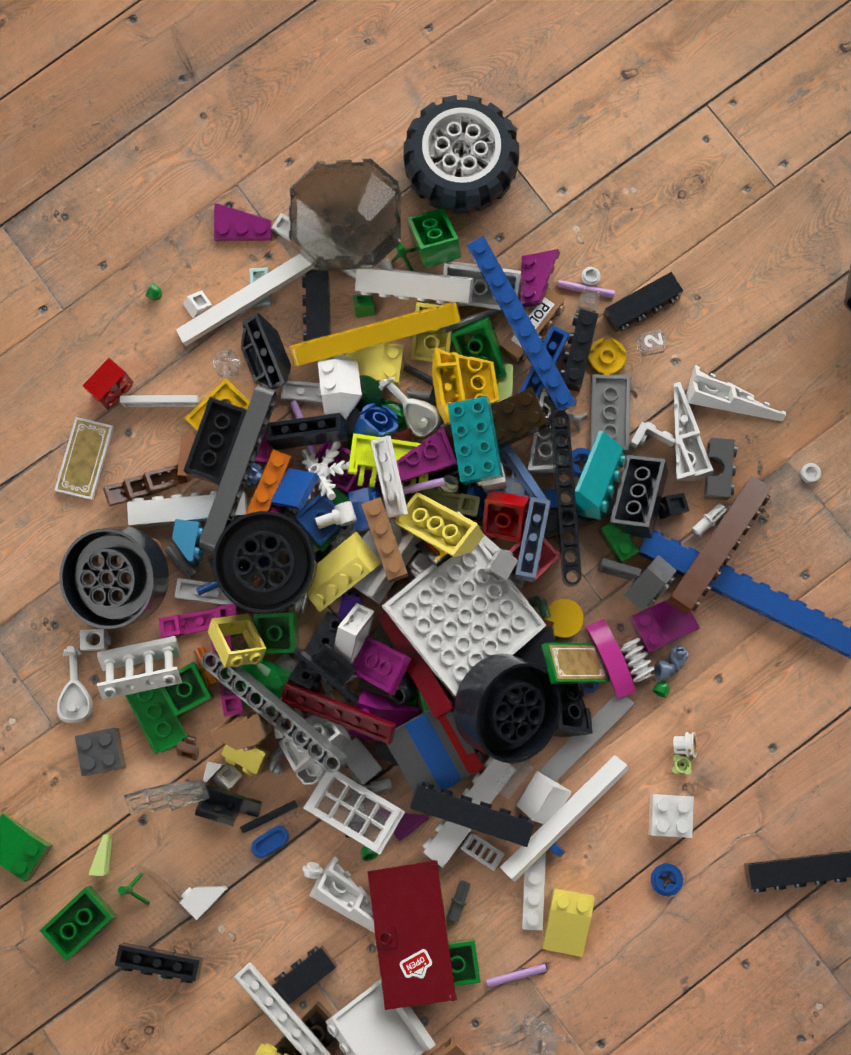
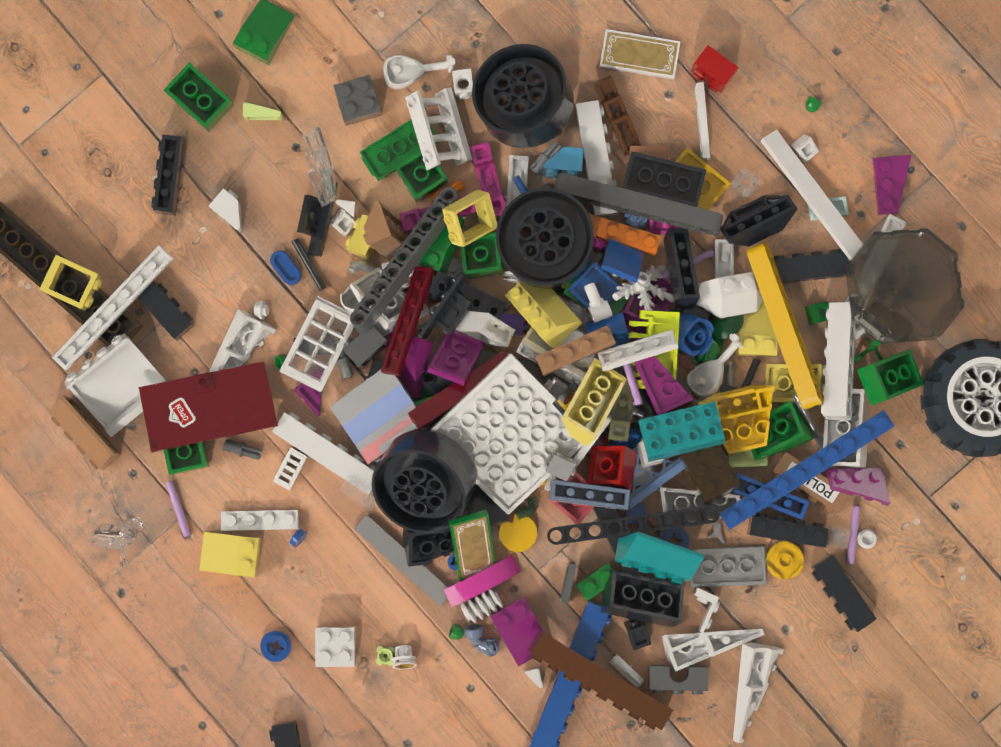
camera: 85 degrees right, 5 degrees up
green plant [118,873,150,905] -> none
reddish brown tile [177,735,199,761] -> none
black brick [409,782,535,847] -> none
white plate [440,475,459,493] -> none
white tile [500,755,629,882] -> none
white slope [516,771,572,824] -> none
dark grey brick [624,555,677,611] -> none
clear brick [636,329,667,357] -> none
none -> white slope [524,667,543,688]

